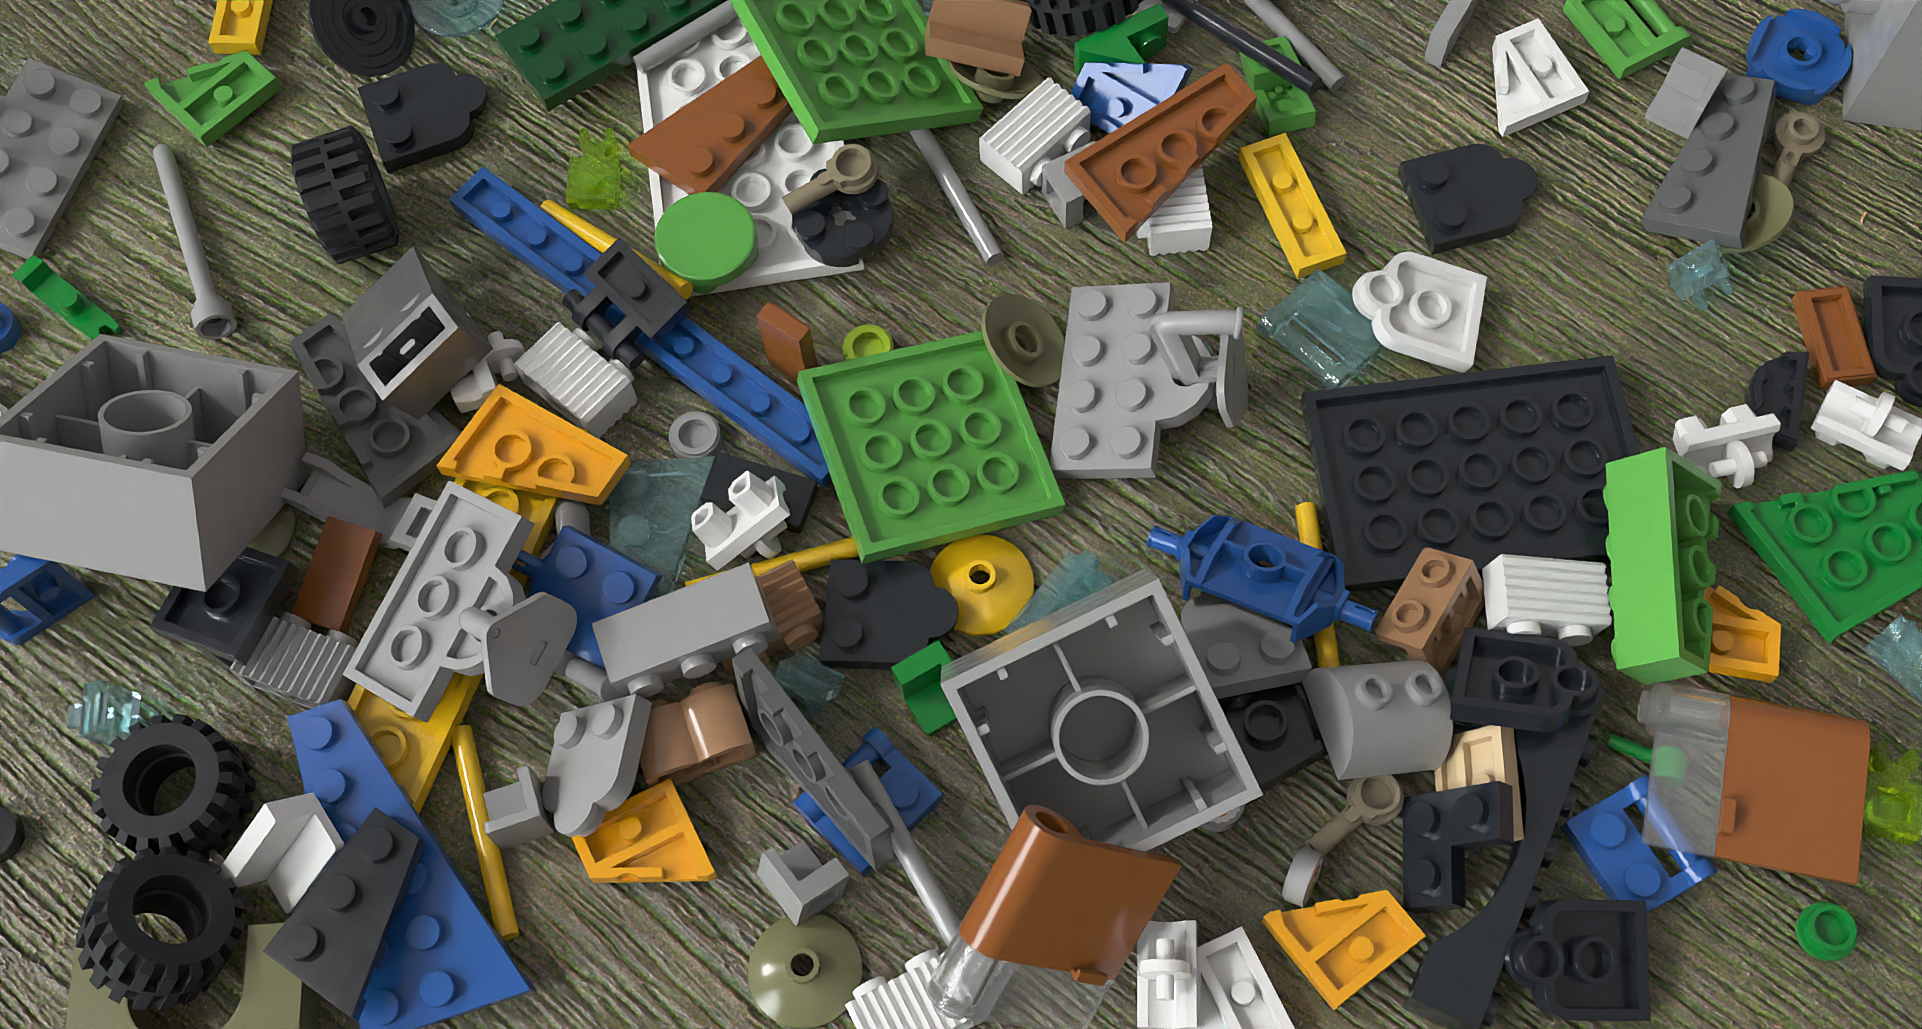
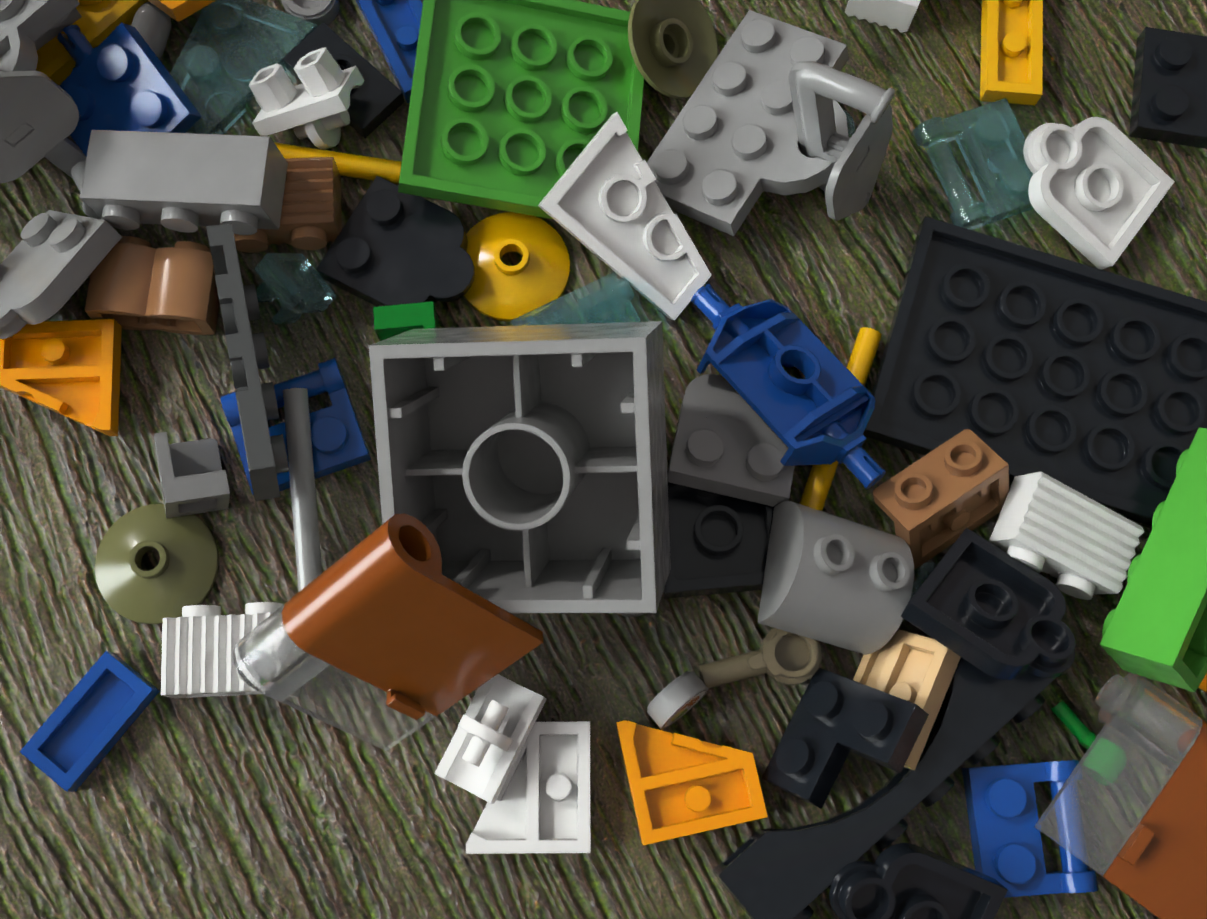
camera: 15 degrees right, 10 degrees up
none -> white wing [538,112,712,321]

